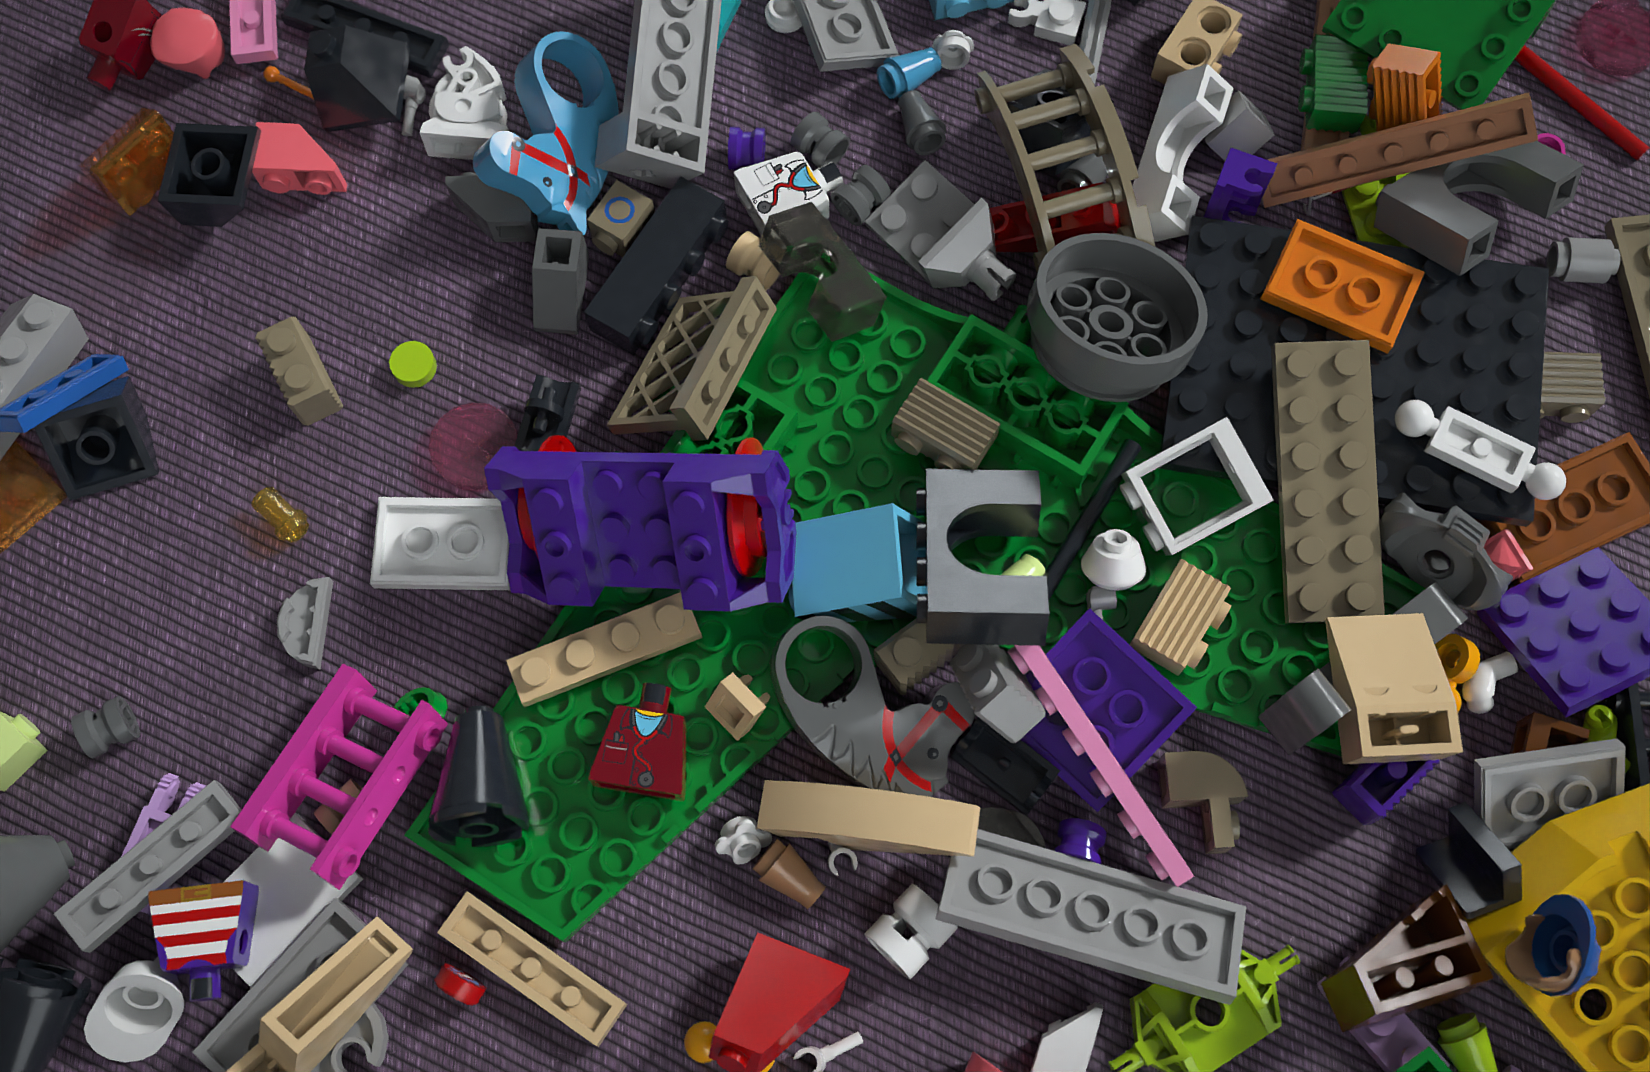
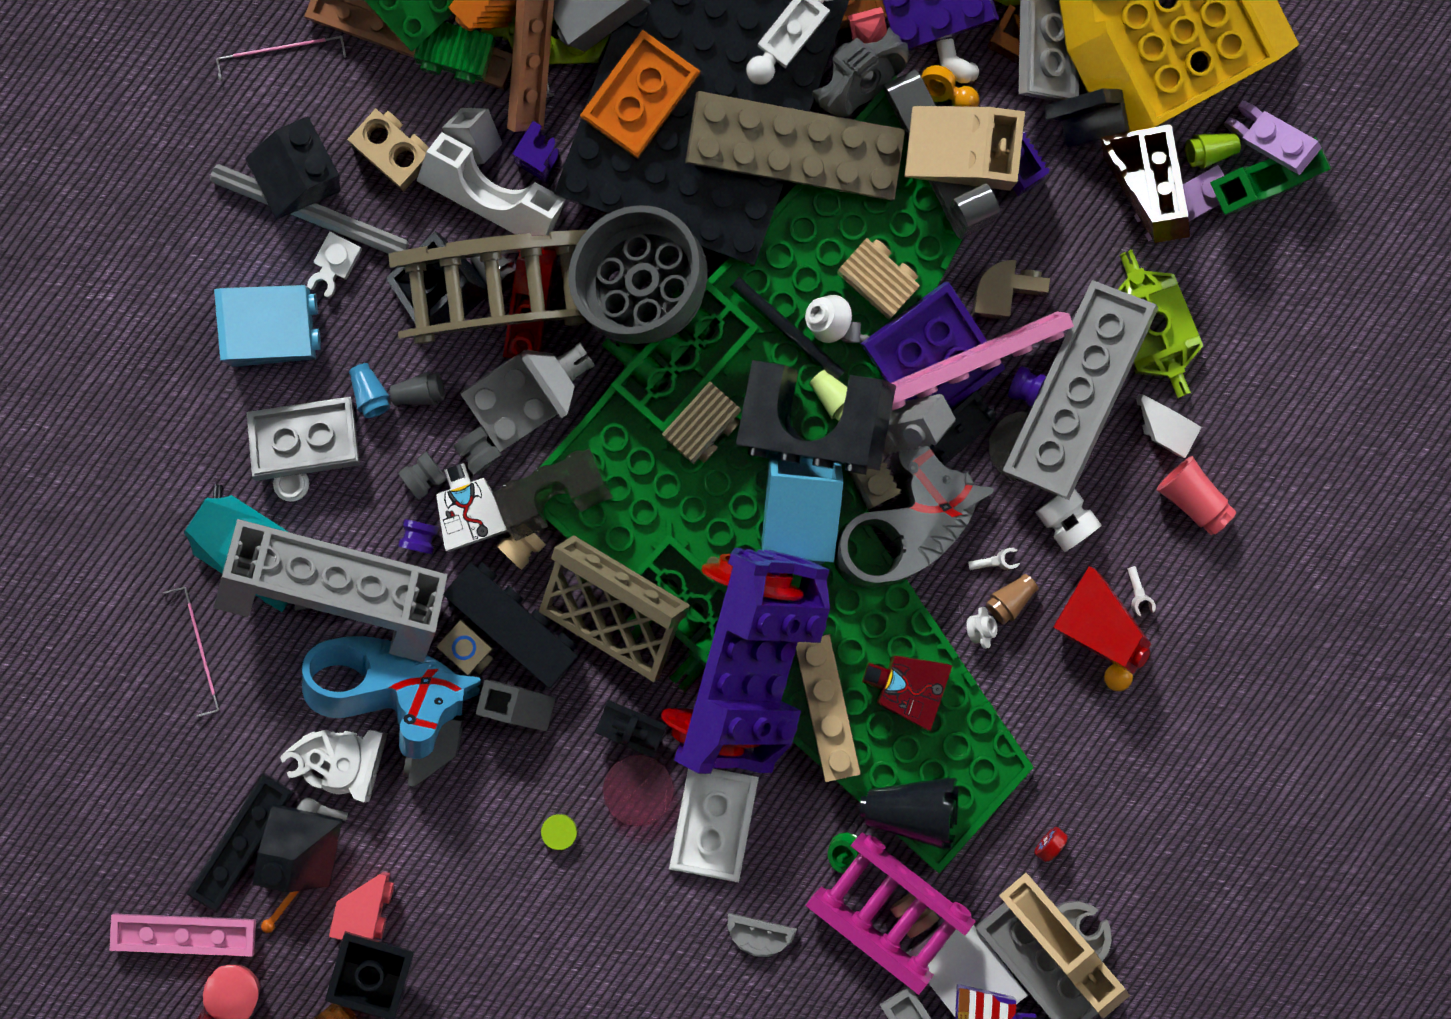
camera: 85 degrees left, 15 degrees up
clear yellow pin [251,487,309,543] -> none
dark tan brick [255,317,344,426] -> none
tan plate [437,891,628,1047] -> none
tan tile [705,673,770,741] -> none
tan slope [757,780,980,857] -> none
white plate [933,30,974,70] -> none
white window [1120,417,1273,555] -> none
blue piece [1505,894,1601,997] -> none

